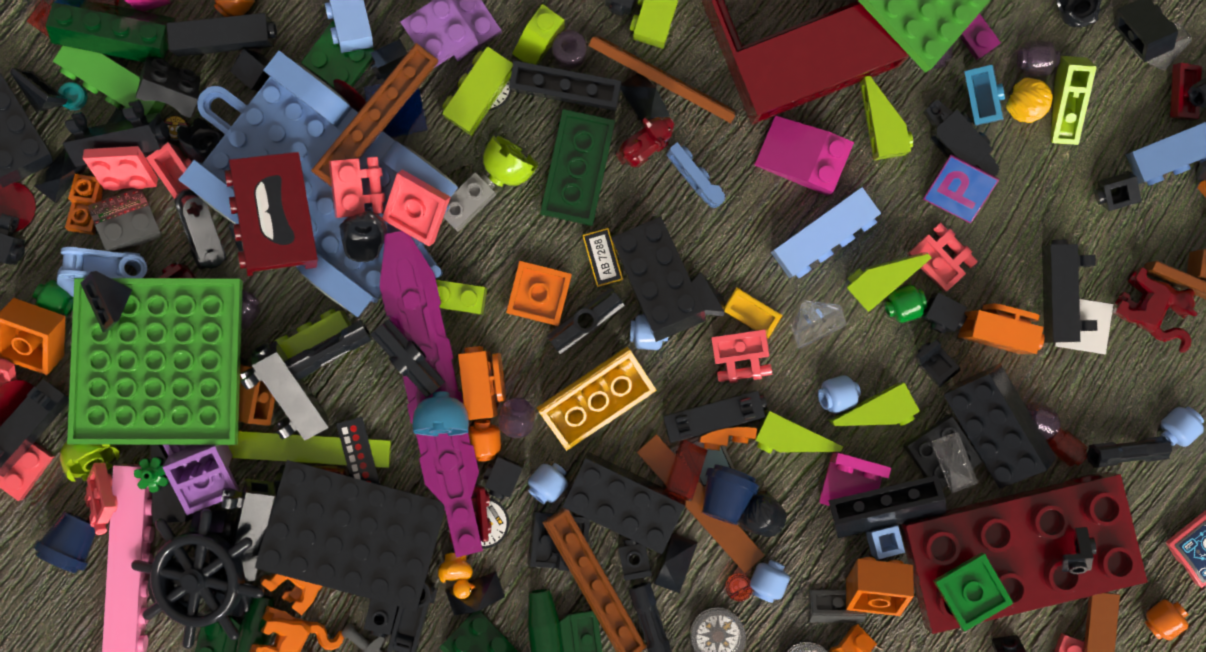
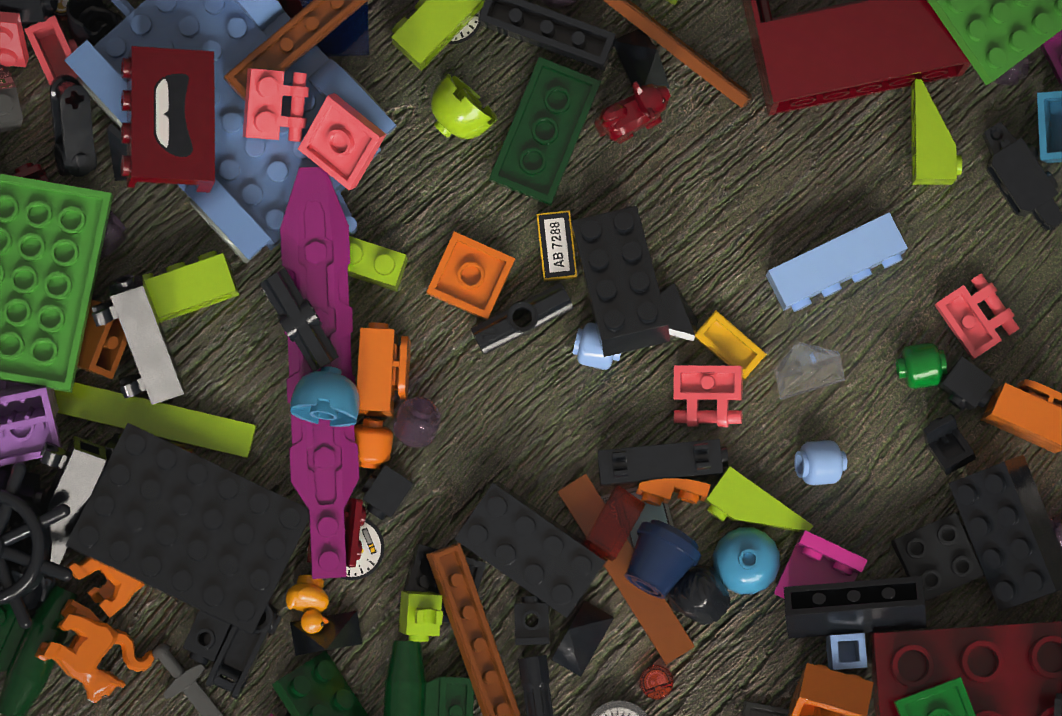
camera: 15 degrees right, 5 degrees down
black axle [287,319,373,380] -> none
black sticker [336,417,380,485] -> none
black hair [339,211,387,262] -> none
light grey brick [444,172,496,232] -> none
light blue head [528,463,568,504] -> none
yellow brick [537,346,657,451] -> none
medium blue hinge [666,142,726,208] -> none
light blue head [750,560,790,603] -> none
dark pink slope [754,116,854,196] -> none
lime slope [828,382,920,426] -> none
lime slope [847,252,932,312] -> none
piece [923,154,999,224] -> none
clear slope [932,432,978,493] -> none
none -> lime brick [398,591,443,642]
none -> dark azure cylinder [712,527,780,594]

